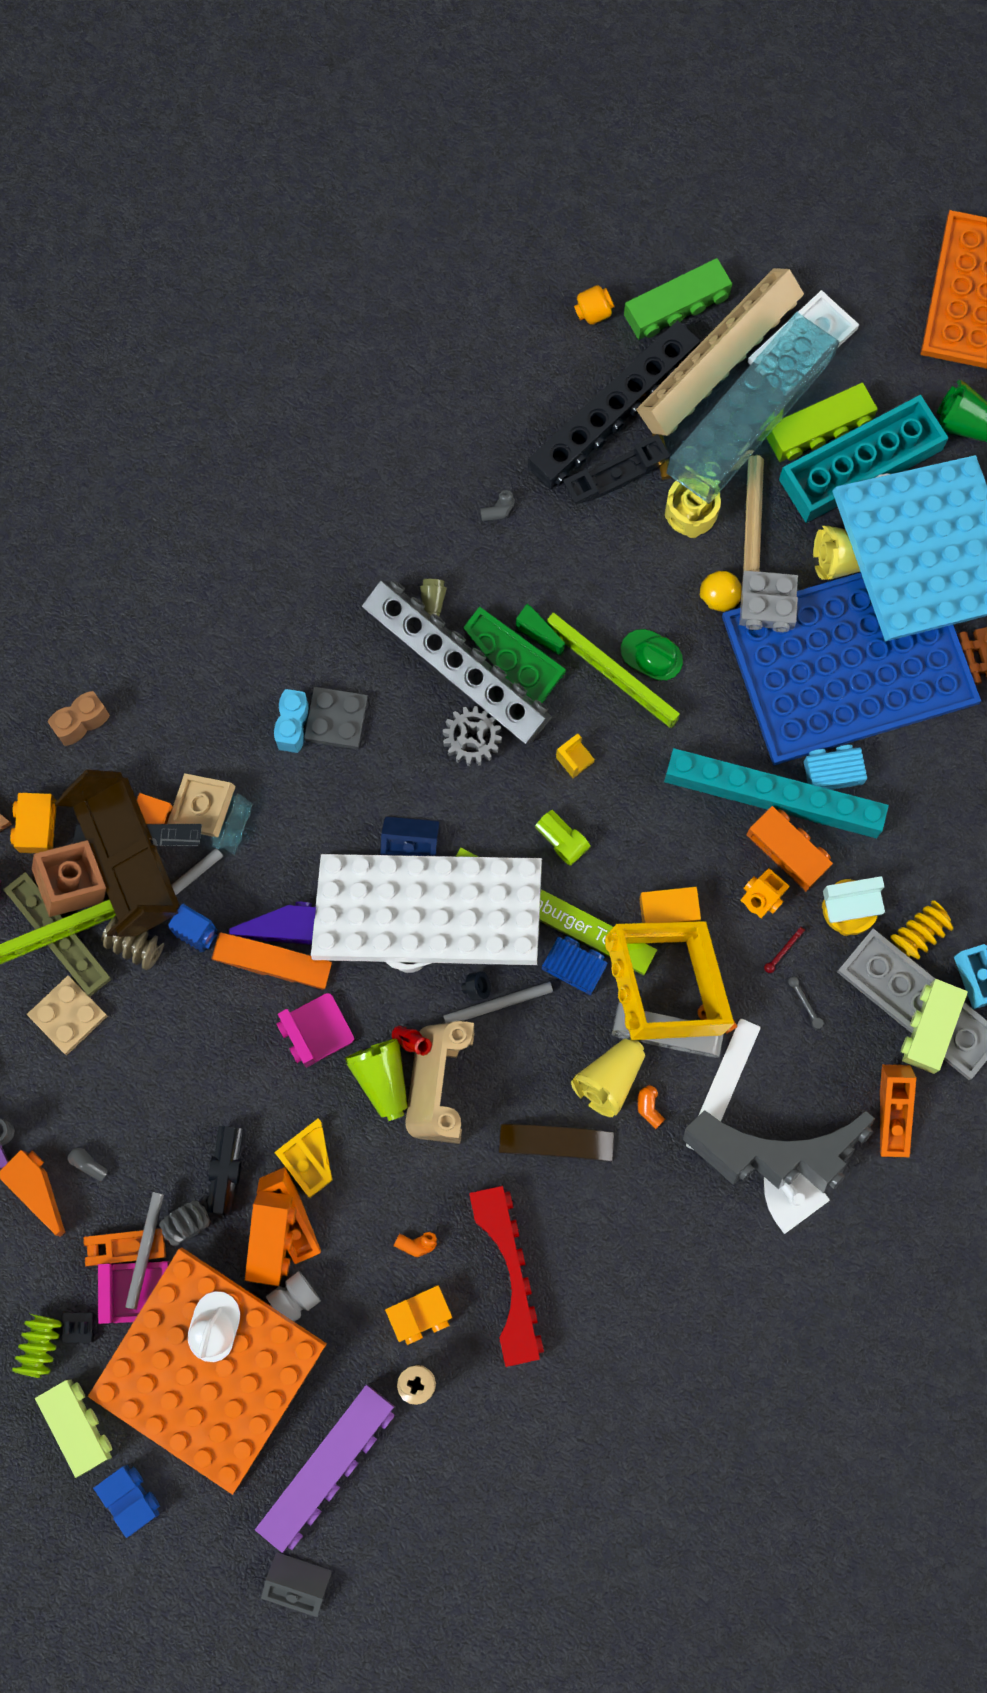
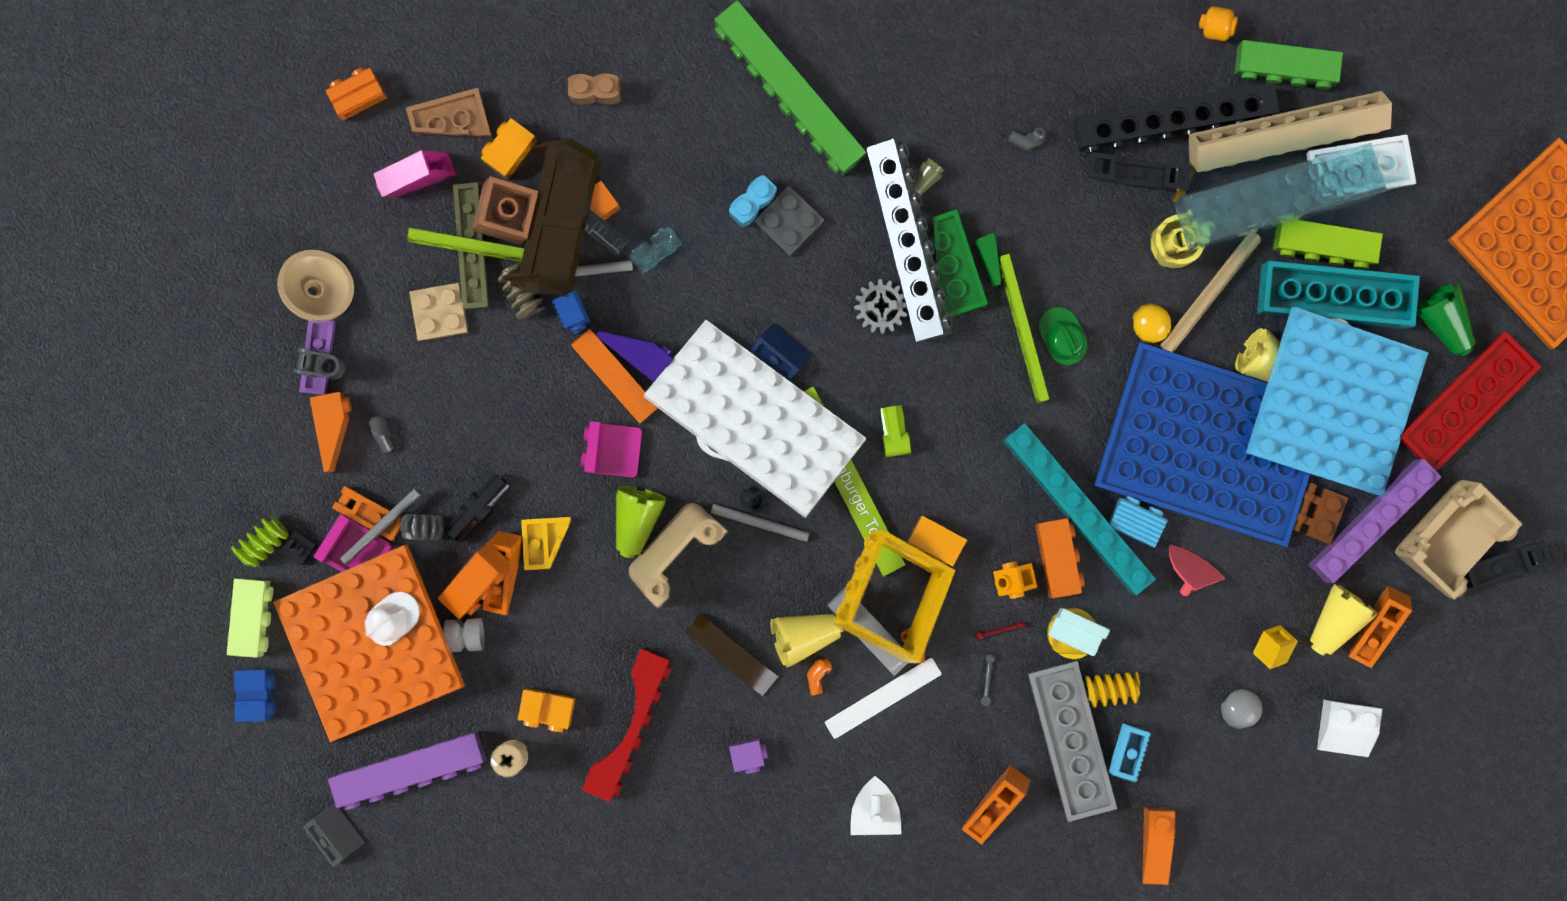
camera: 35 degrees right, 10 degrees up
tan plate [167,773,236,838] -> none
red pin [391,1025,432,1056] -> none
orange arm [394,1232,437,1257] -> none
blue brick [542,936,608,996] -> none
yellow panel [556,734,595,778] -> none
dark grey arch [683,1110,875,1193] -> none
light grey plate [739,571,798,632] -> none
yellowish green brick [901,979,968,1074] -> none
none -> bright green brick [714,0,866,176]
none -> medium lavender brick [729,738,768,774]
none -> coral shield [1169,544,1225,596]

